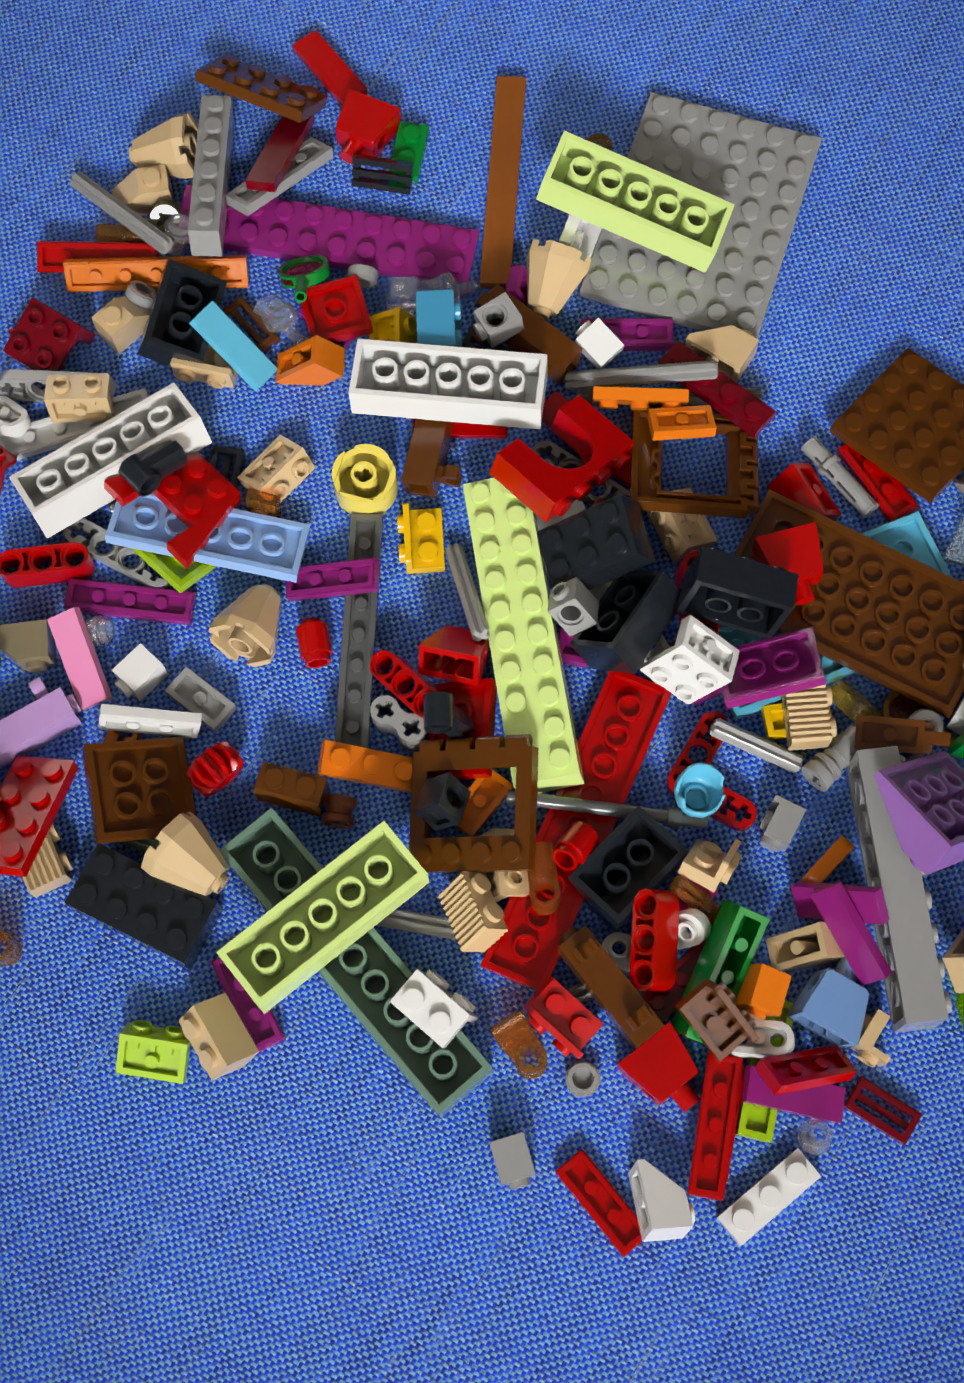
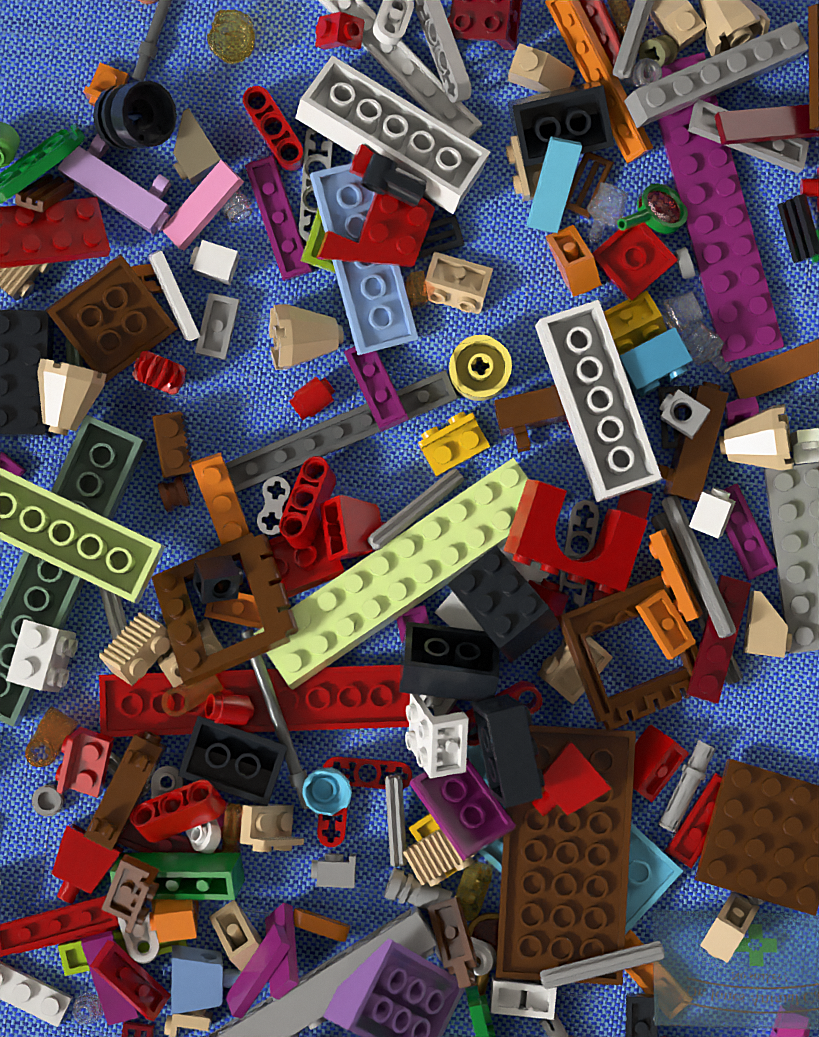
camera: 65 degrees right, 15 degrees up
tan bracket [44,373,115,423] -> none
light grey tile [125,280,156,308] -> none
black piece [424,692,475,738] -> none
light grey brick [548,577,599,637] -> none

